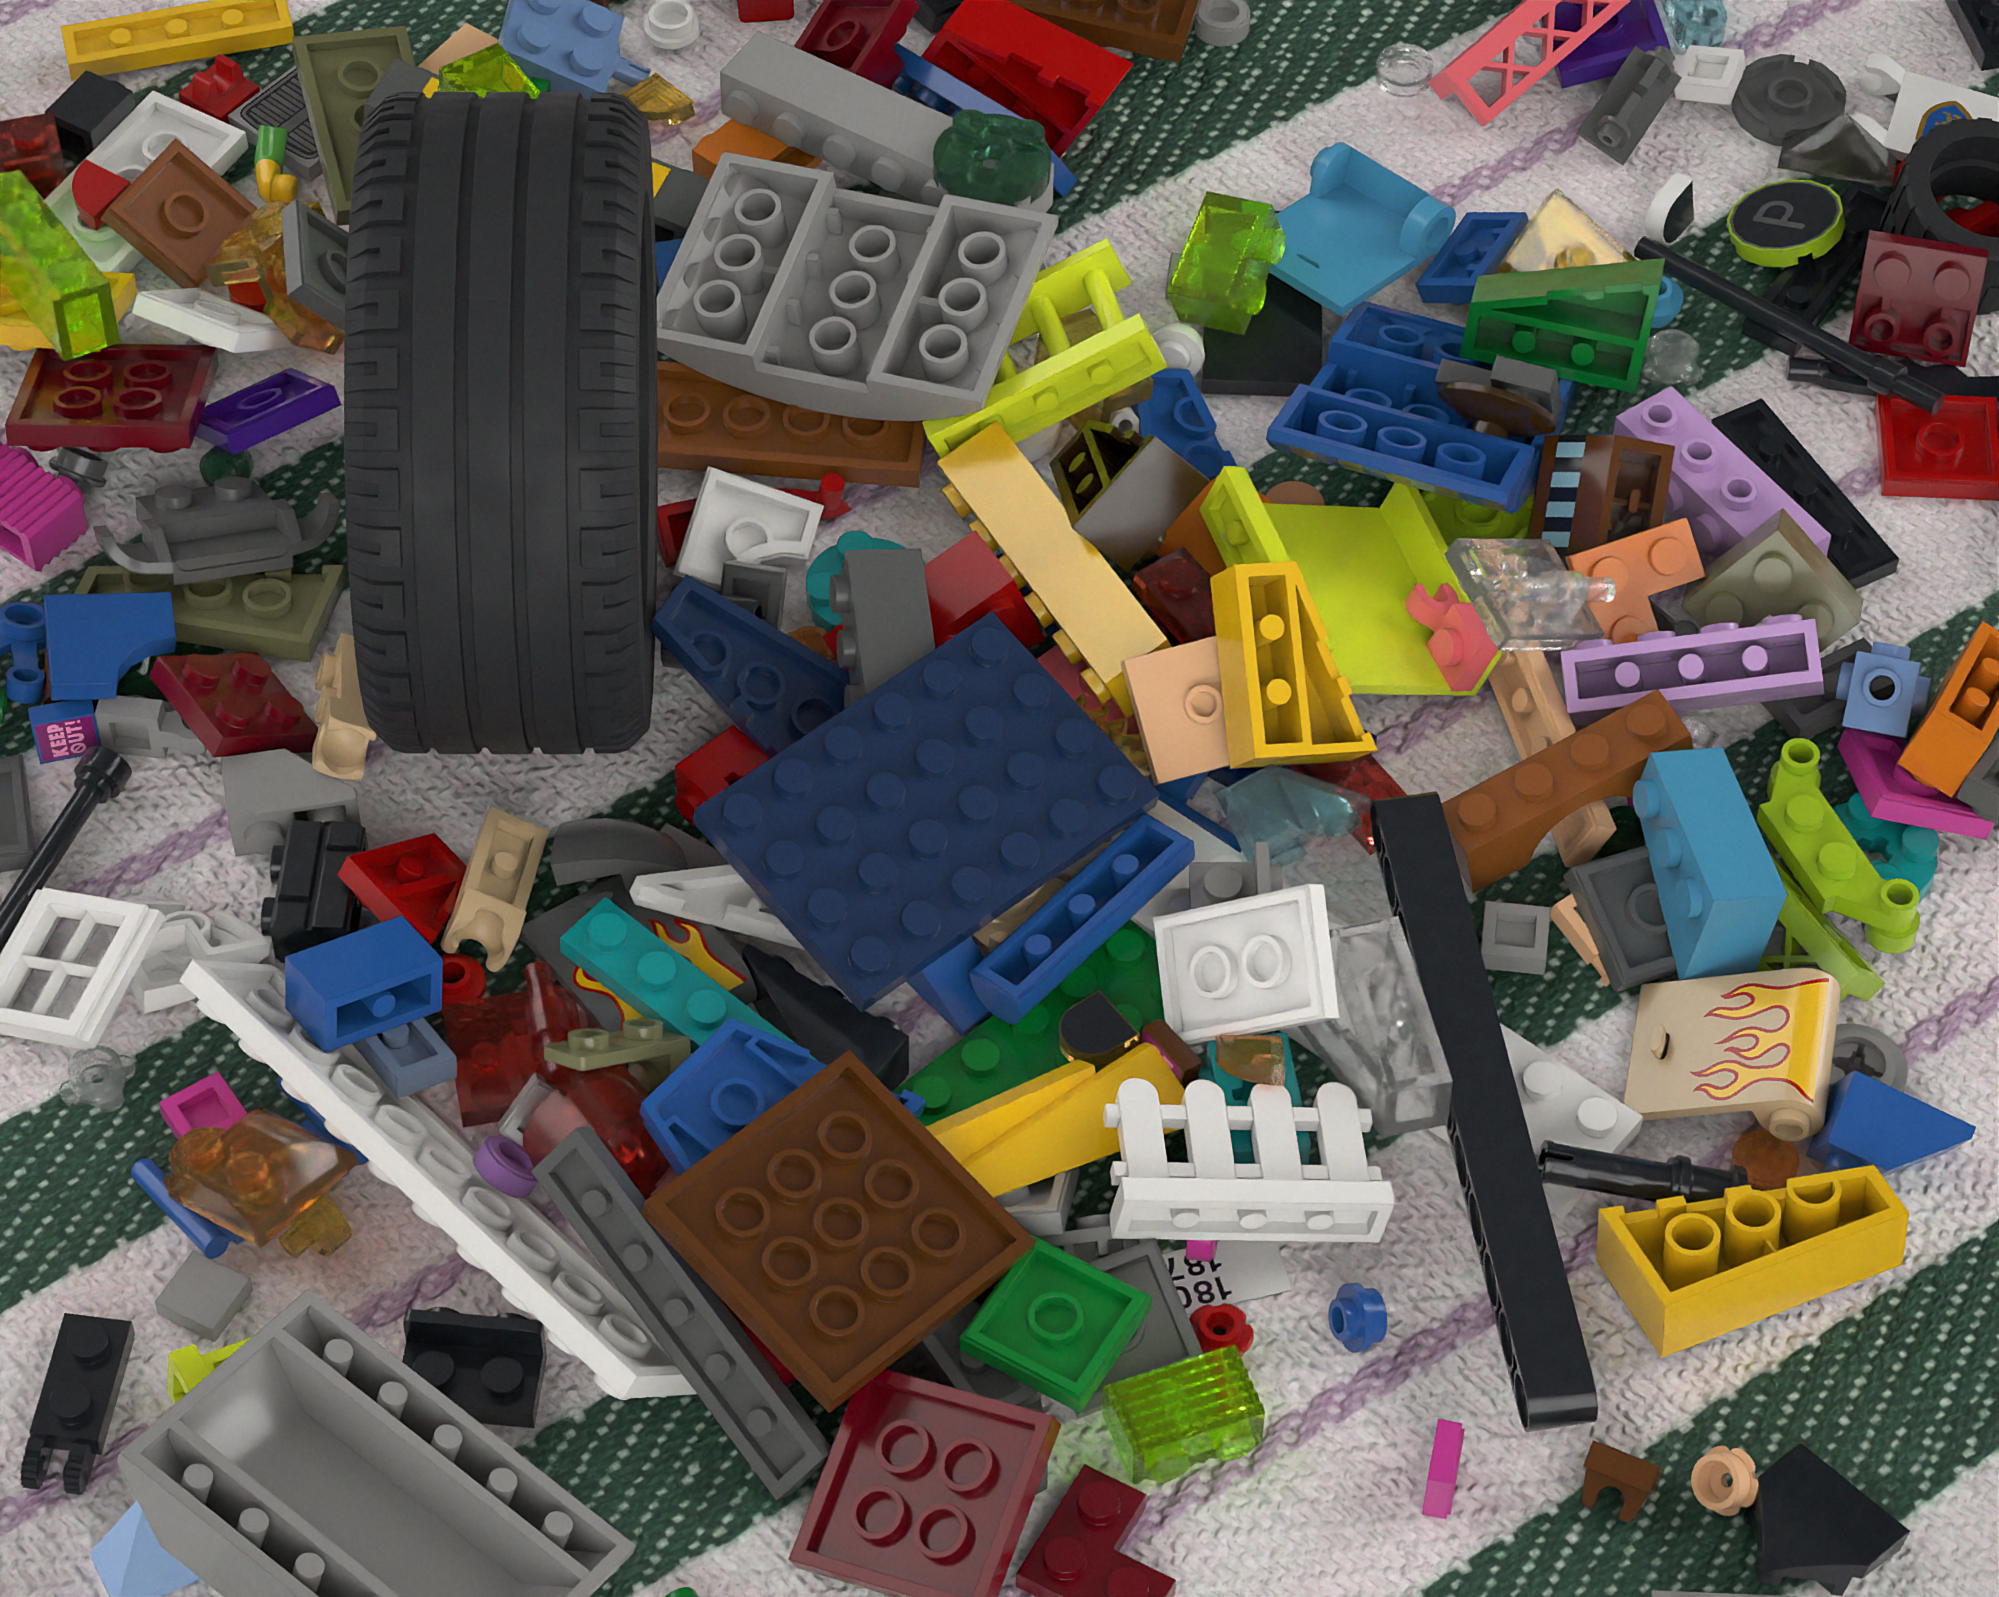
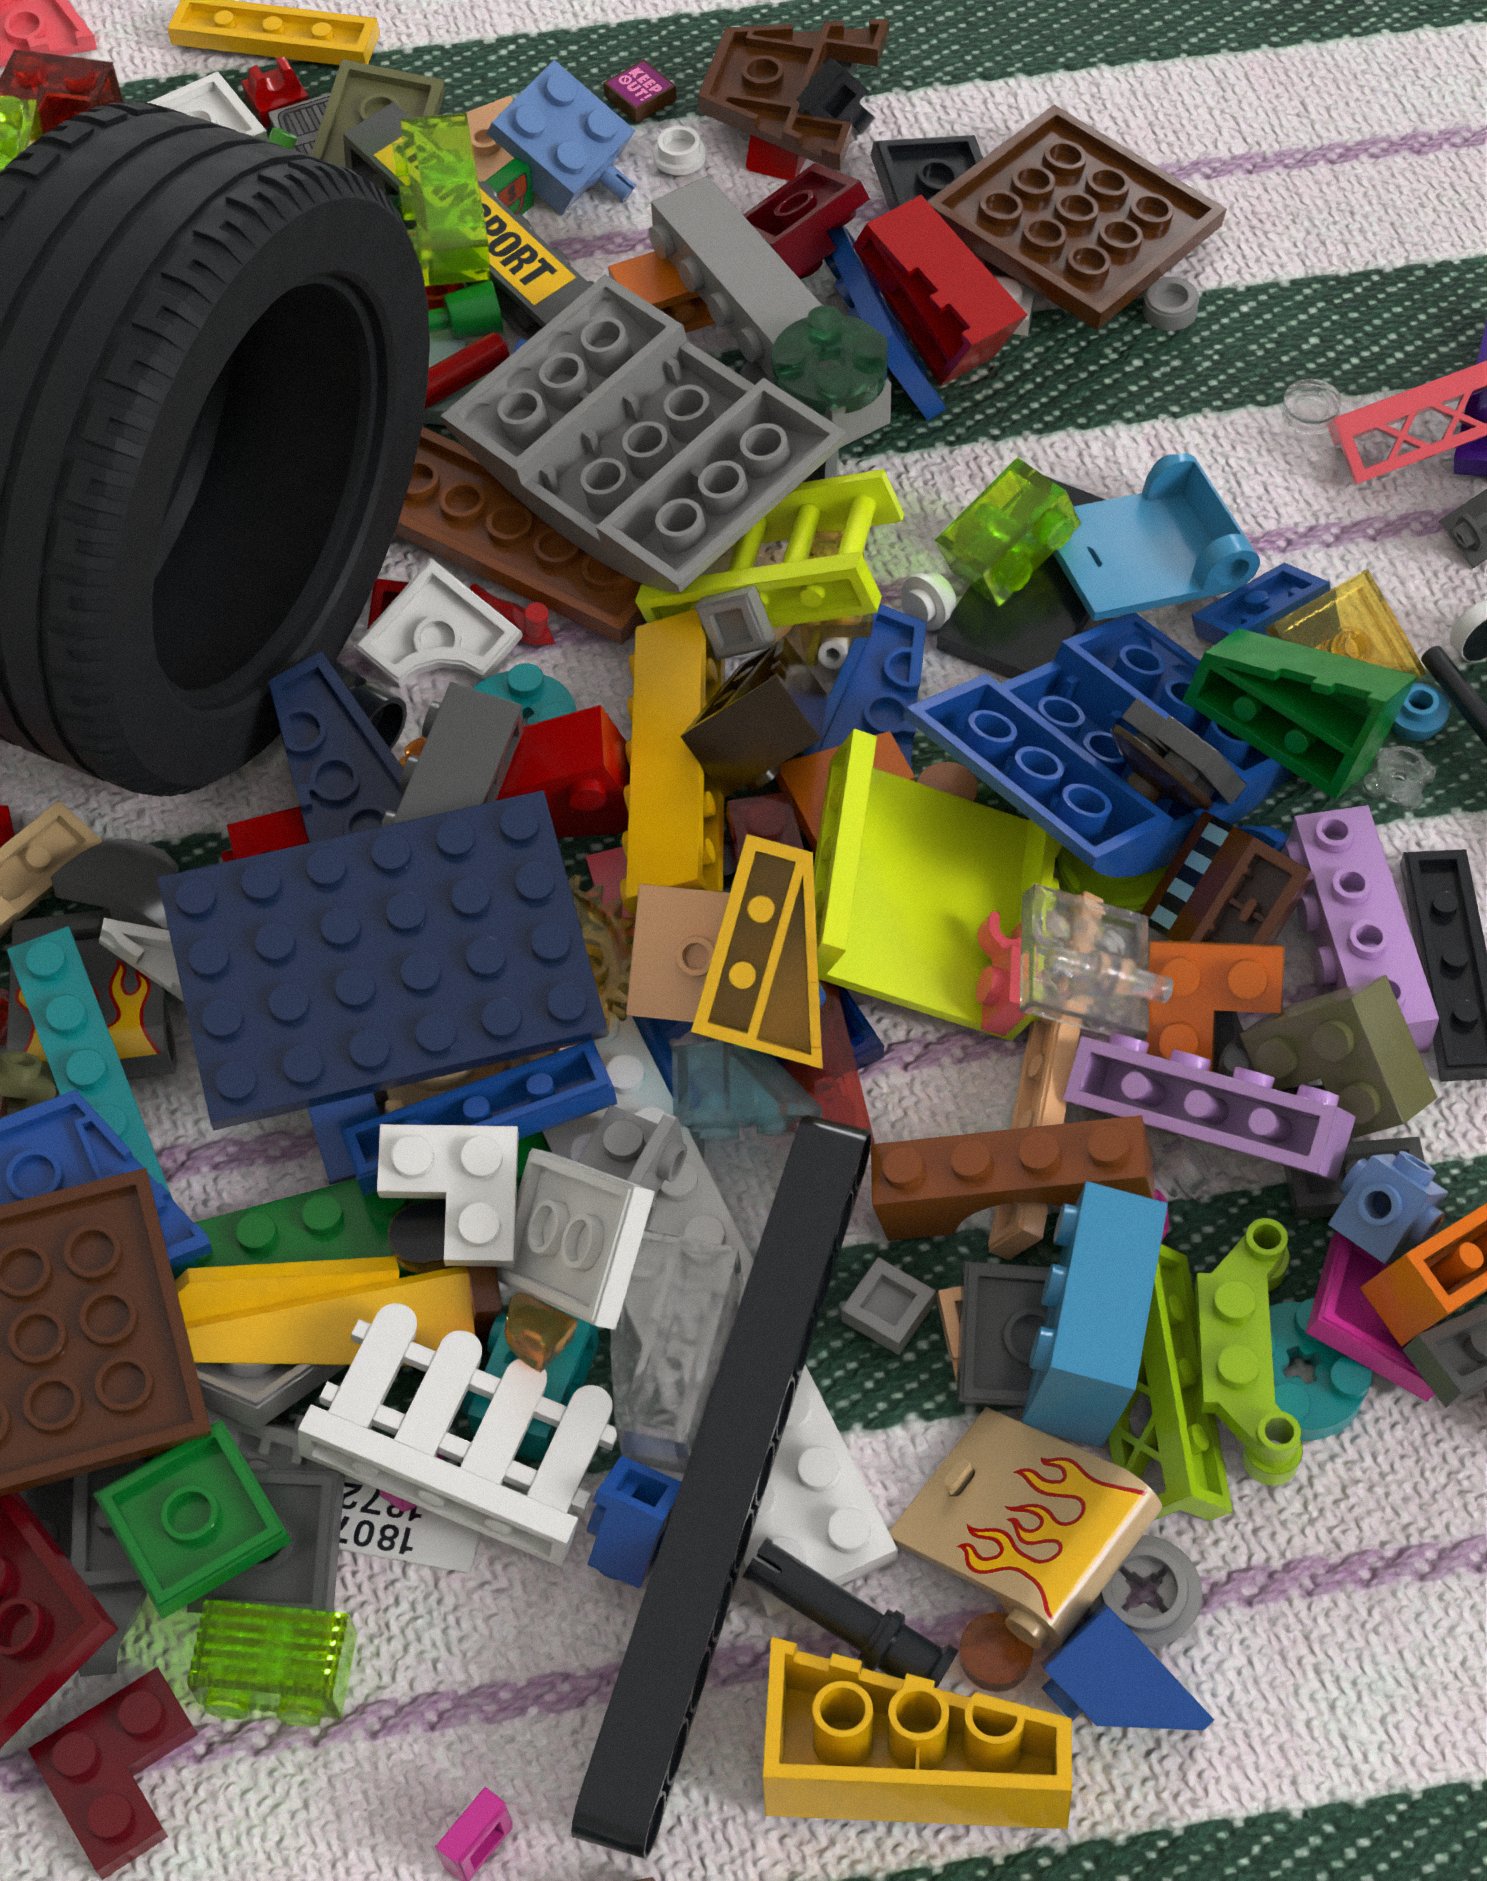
camera: 30 degrees right, 5 degrees up
black brick [44,70,135,165] -> none
clear yellow tile [622,73,695,125] -> none
dark grey tile [720,560,788,630] -> none
black slope [742,943,909,1091] -> none
red plate [1189,1303,1254,1369] -> none
blue plate [1328,1283,1387,1353] -> none
none -> white plate [377,1124,519,1267]
none -> blue brick [587,1455,681,1589]
none -> light grey tile [695,585,776,660]

